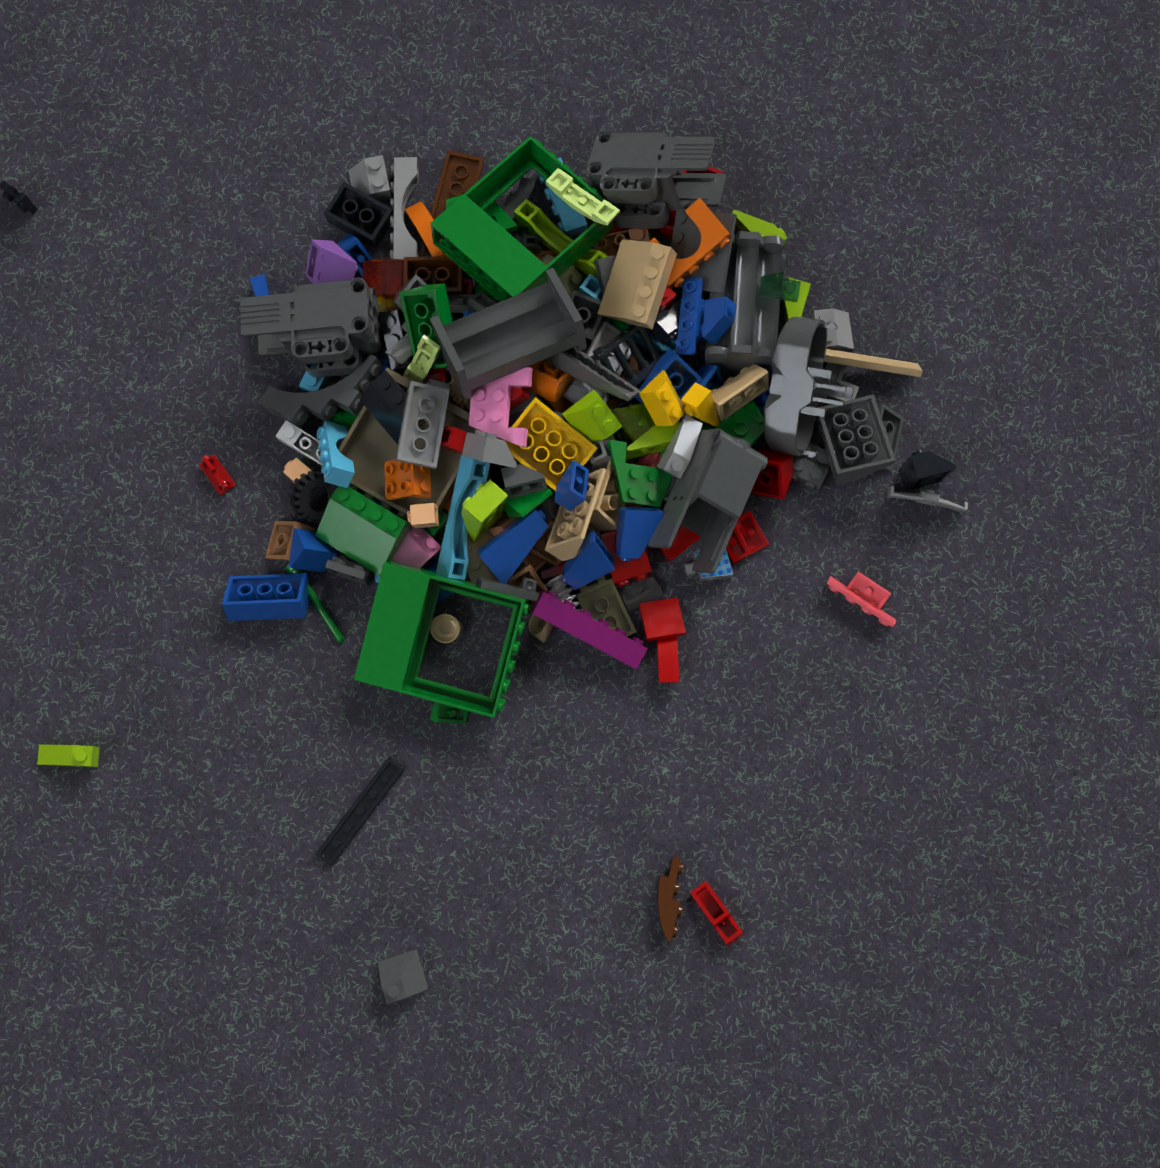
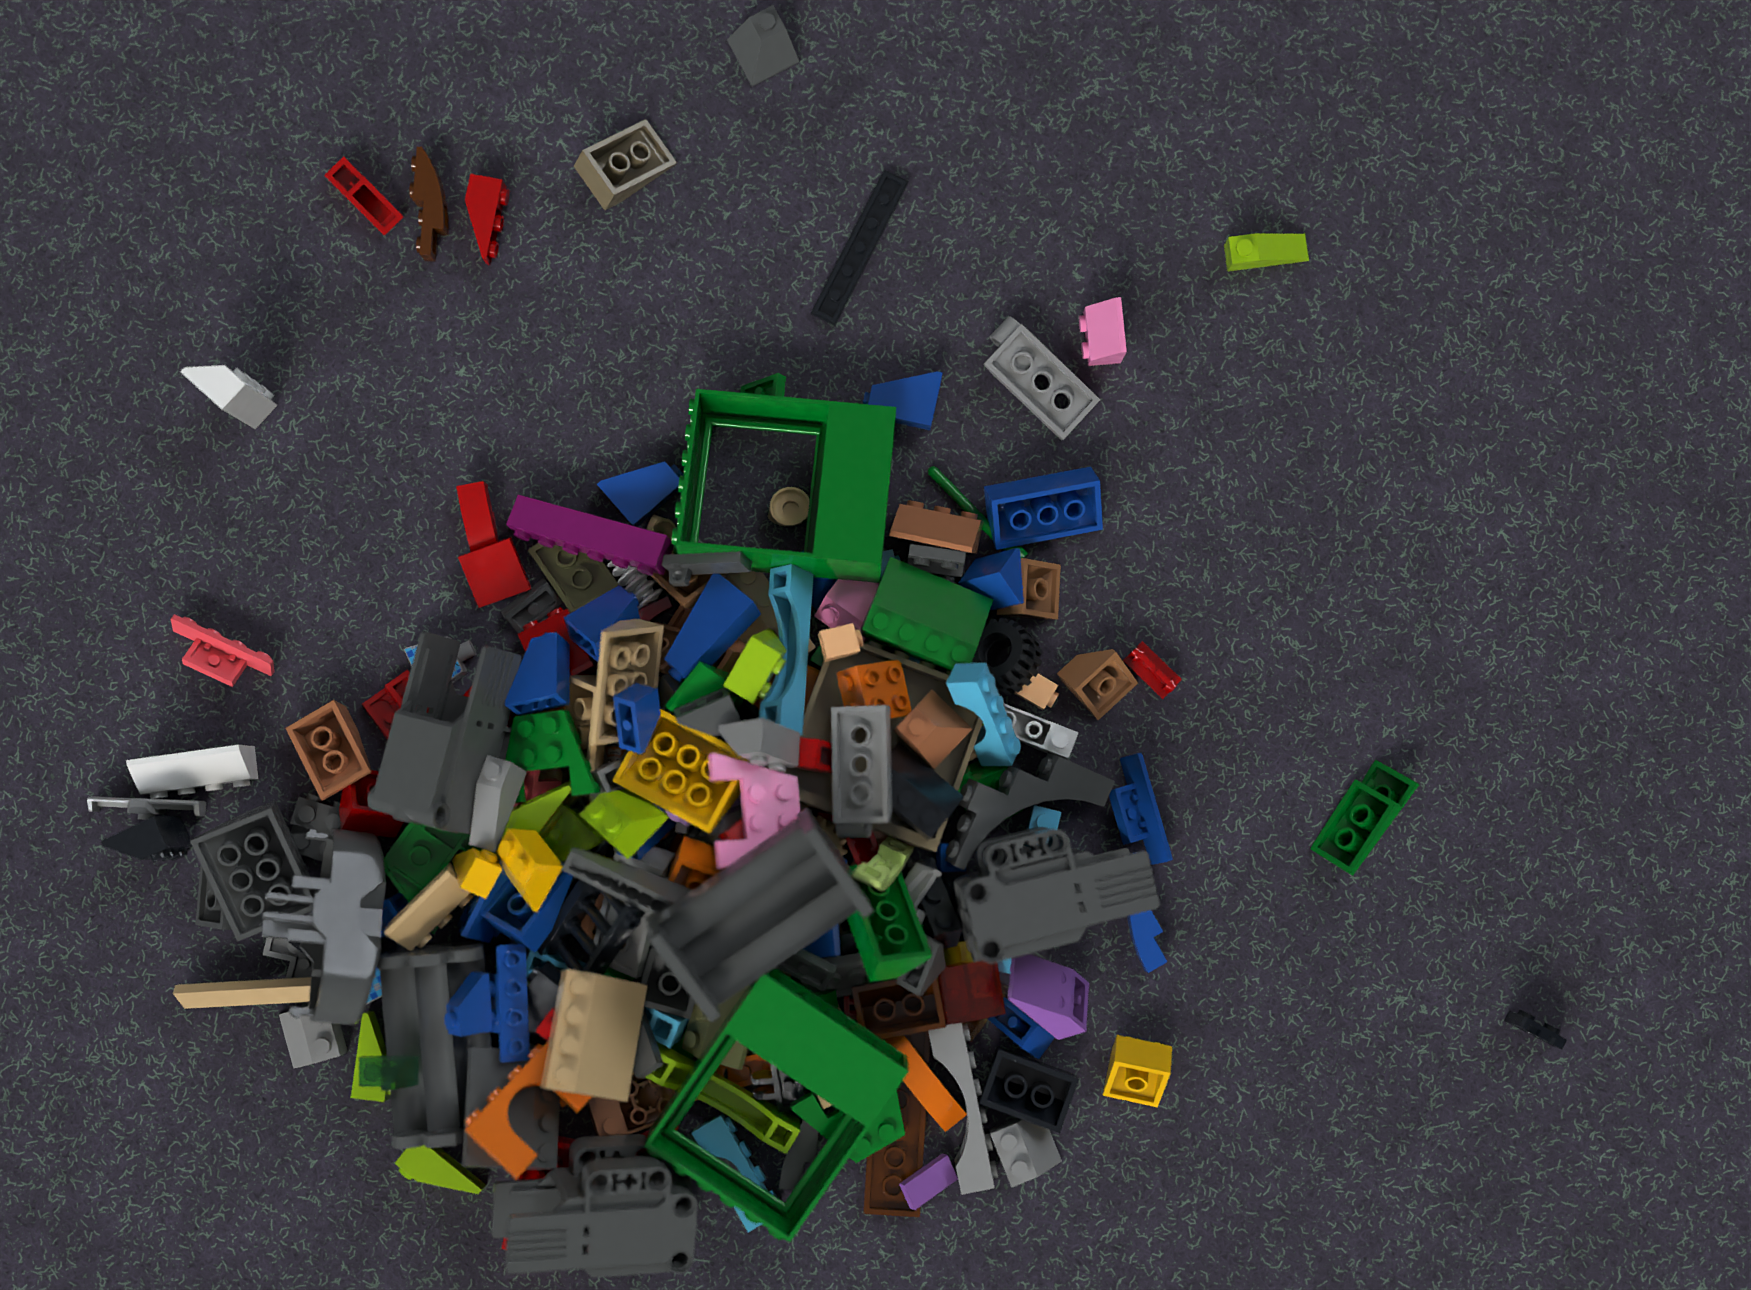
camera: 175 degrees right, 5 degrees up
yellowish green slope [546,168,620,226] -> none
none -> white slope [126,745,258,799]
none -> white slope [180,365,277,429]
none -> nougat slope [286,700,372,800]
none -> red slope [465,174,510,265]
none -> dark tan slope [574,119,677,210]
none -> blue slope [597,461,684,527]
none -> blue slope [863,371,943,430]
none -> nougat slope [889,500,984,554]
none -> nougat slope [892,690,973,770]
none -> medium lavender tile [899,1153,958,1210]
none -> light grey hinge [983,316,1100,440]
none -> medium nougat slope [1057,649,1138,720]
none -> bright pink slope [1079,297,1127,366]
none -> yellow slope [1103,1035,1172,1107]
none -> blue bracket [1109,753,1173,865]
none -> green slope [1310,760,1419,876]

